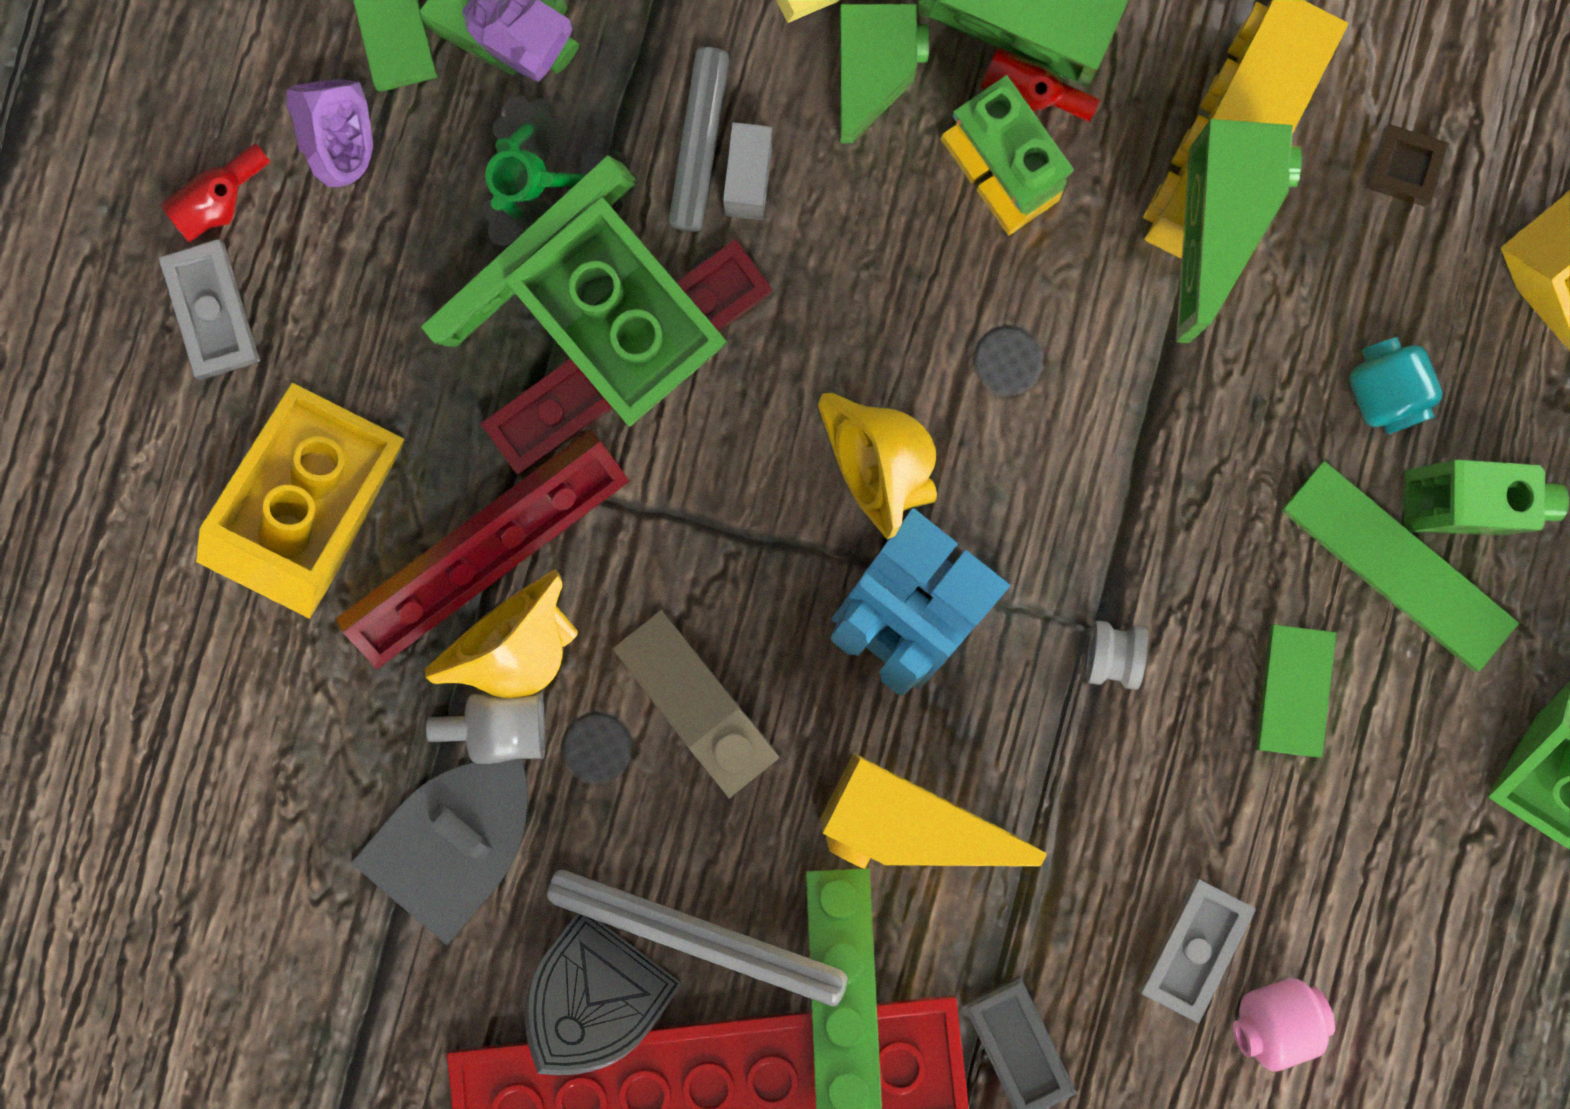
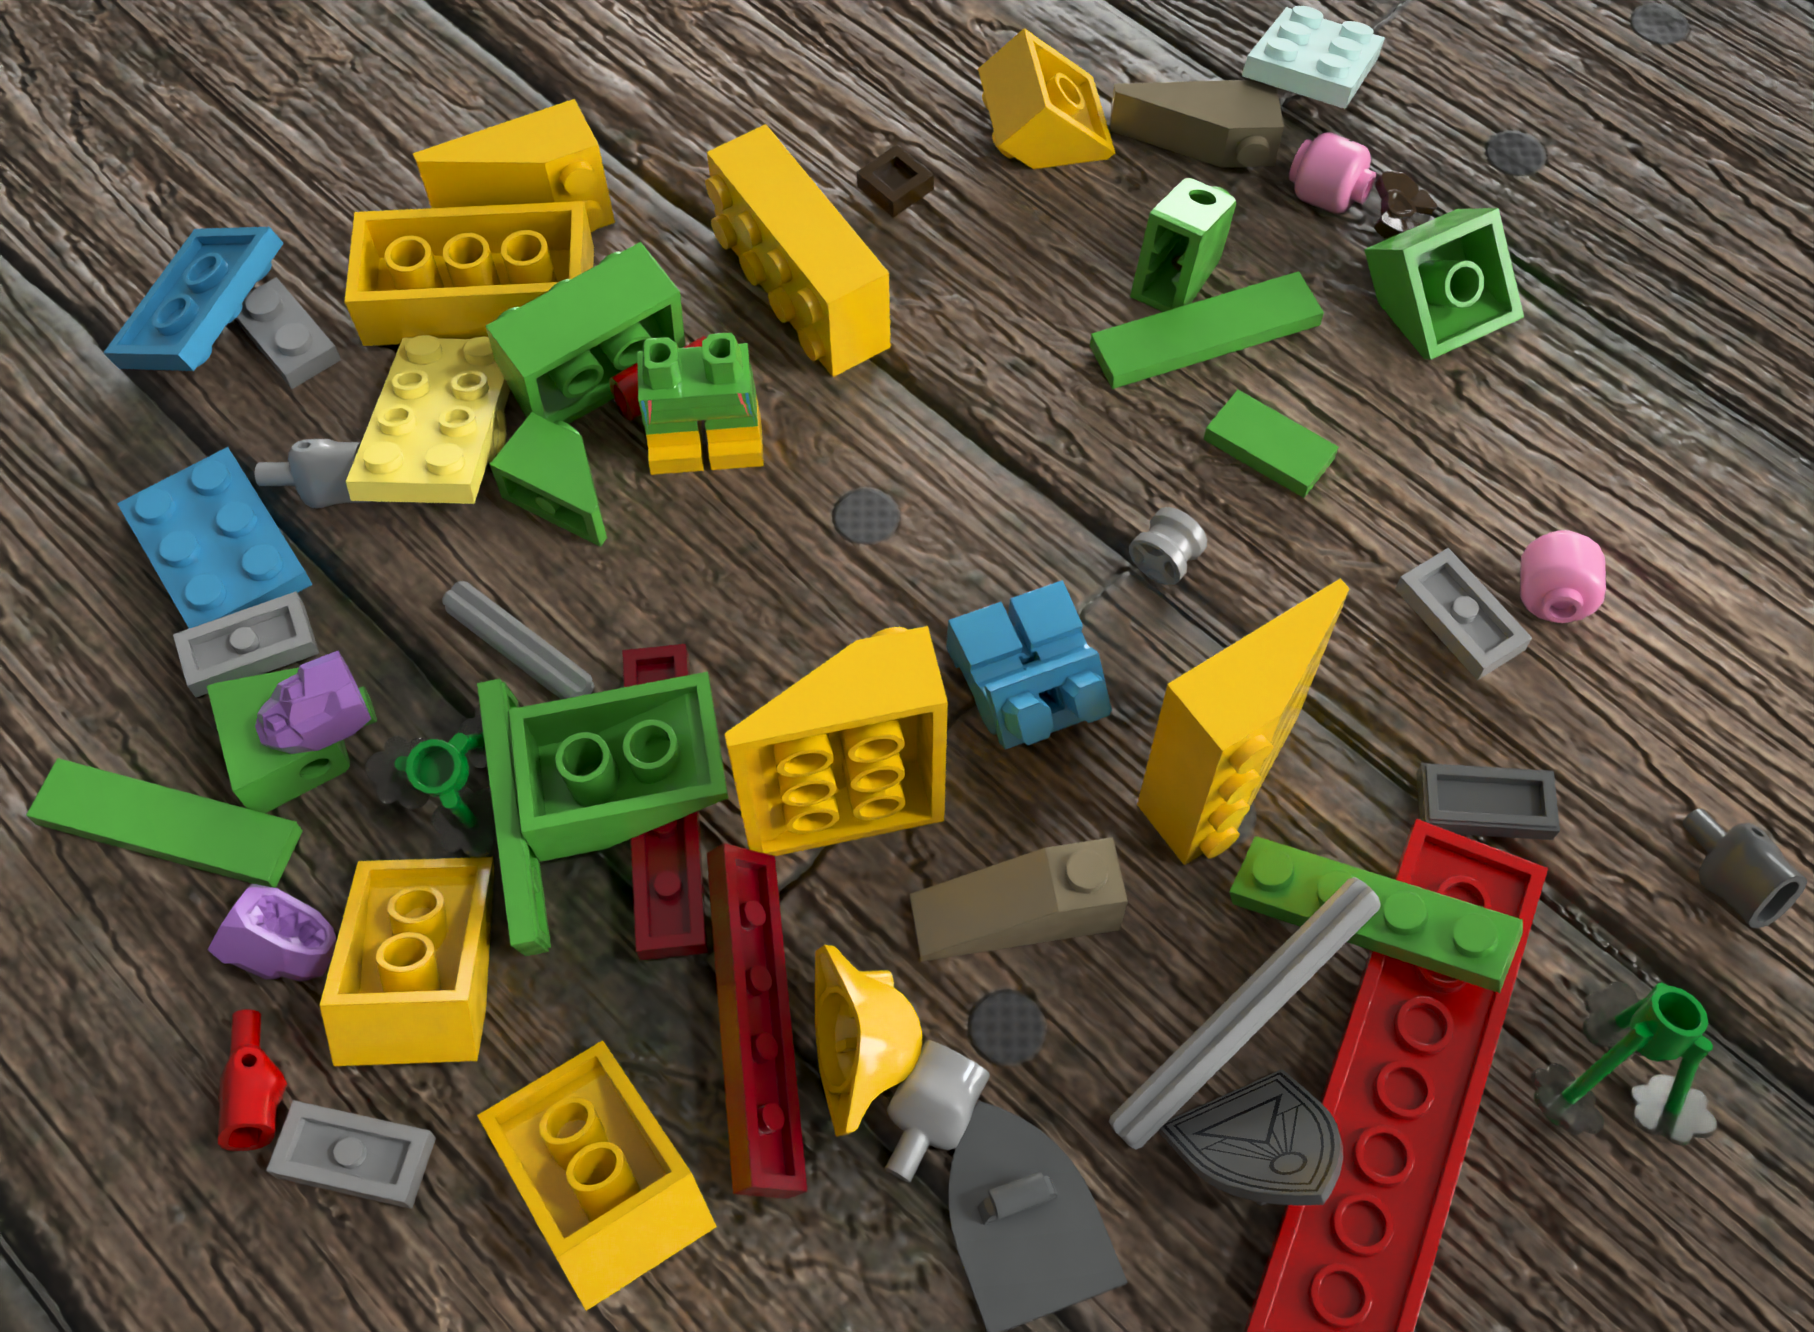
camera: 60 degrees left, 25 degrees down
light grey piece [723,122,773,220] -> none
yellow hat [818,393,937,540] -> none
bright green slope [1176,119,1302,343] -> none
teal head [1348,337,1443,435] -> none
none -> yellow slope [320,857,494,1066]
none -> yellow slope [725,626,948,856]

